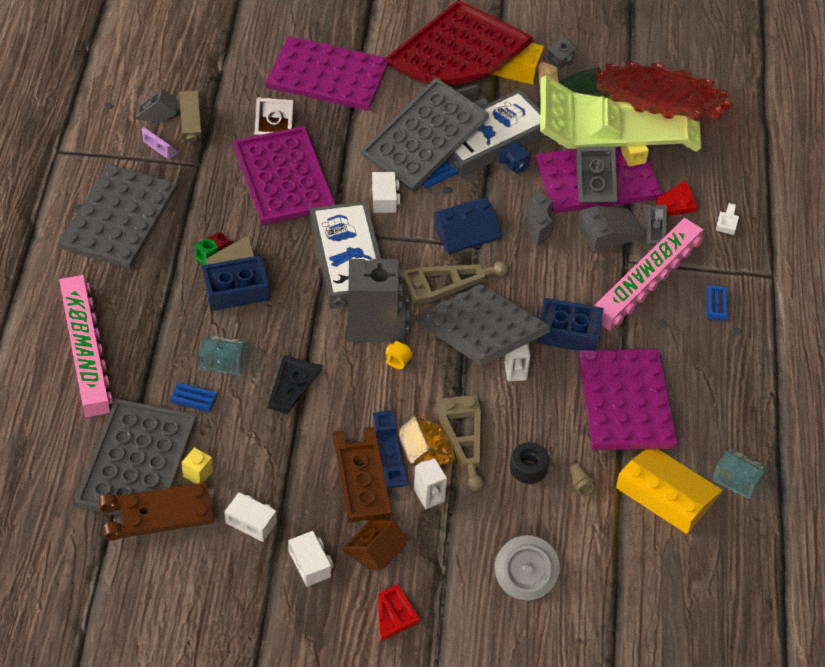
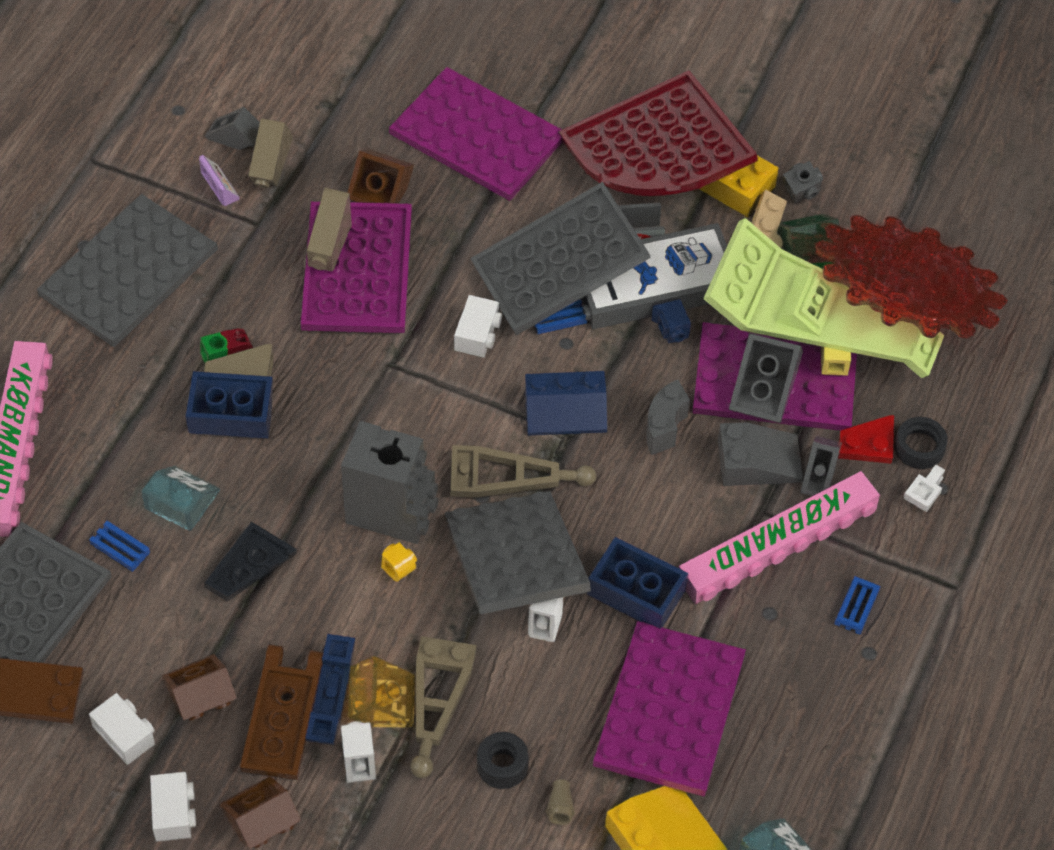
camera: 20 degrees right, 5 degrees up
light yellow brick [181,448,213,484] -> none
brick [310,201,381,309] -> none
none -> reddish brown slope [162,654,237,720]
none -> dark tan slope [307,188,352,272]
none -> black tyre [895,416,948,469]

